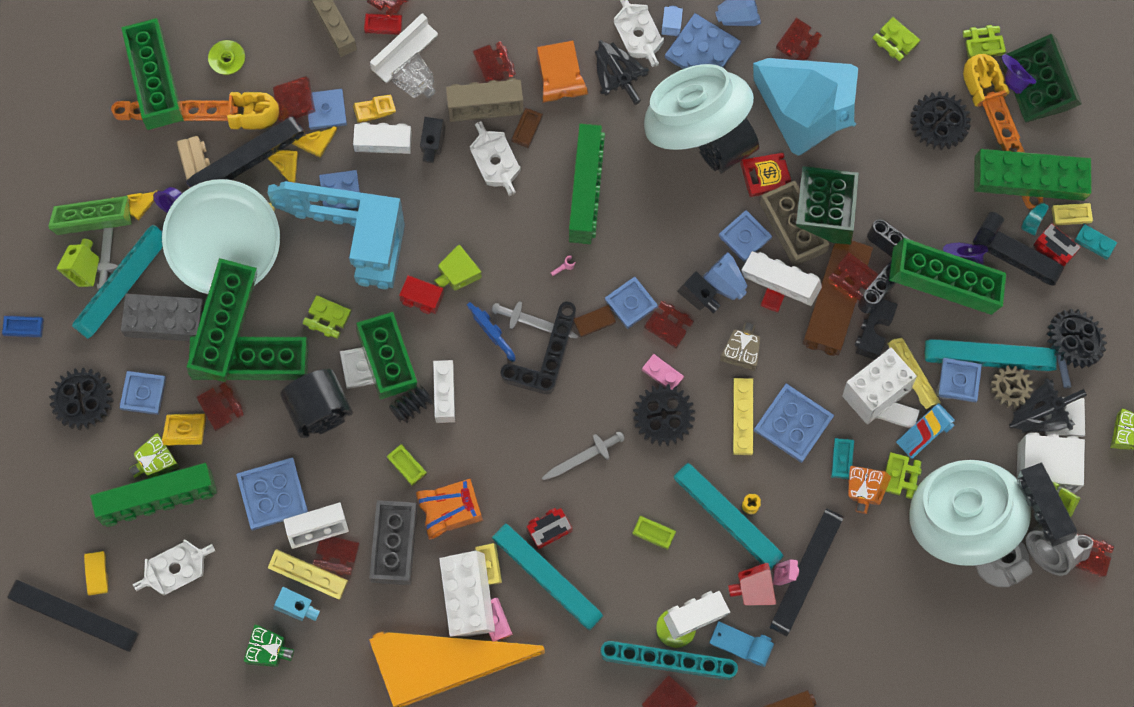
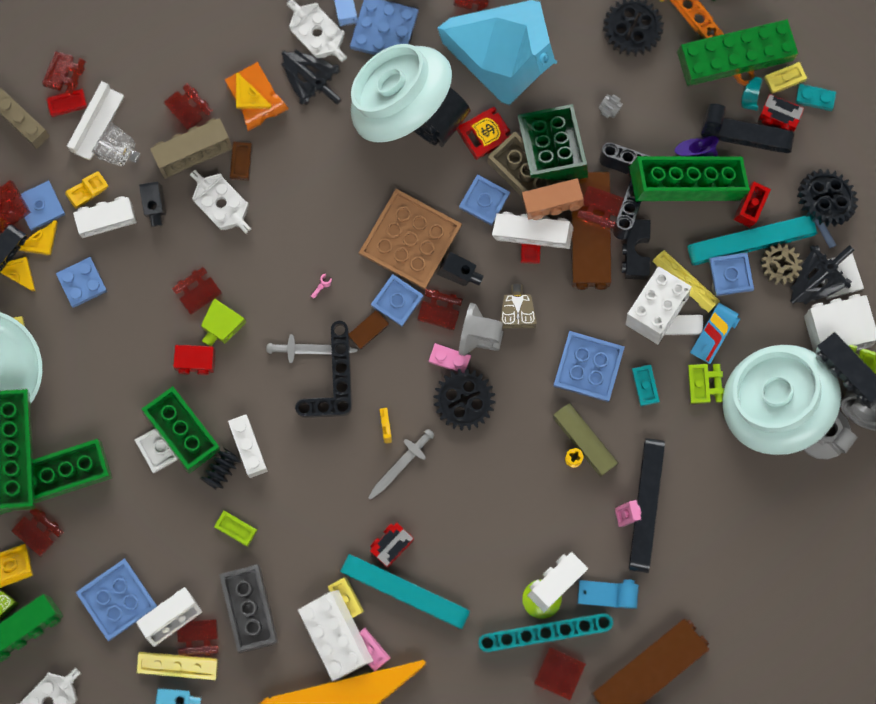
camera: 15 degrees left, 5 degrees up
medium azure bracket [267,181,405,289] -> none
black brick [280,369,353,438] -> none
lime plate [303,295,351,339] -> none
orange piece [416,479,483,540] -> none
blue plate [467,302,516,362] -> none
green brick [569,124,605,244] -> none
lime tile [632,516,676,550] -> none
teal beam [673,463,784,571] -> none
medium blue cone [703,252,747,300] -> none
torso [728,563,776,605] -> none
light yellow plate [733,378,753,455] -> none
orange torso [848,466,891,514] -> none
none -> clear red plate [172,267,222,315]
none -> yellow tile [236,73,271,109]
none -> medium nougat plate [359,189,462,290]
none -> yellow tile [380,408,392,444]
none -> light grey piece [459,303,504,356]
none -> nougat brick [522,178,584,220]
none -> olive brick [552,403,619,478]
none -> light grey gear [598,94,623,118]
none -> red brick [733,181,771,228]

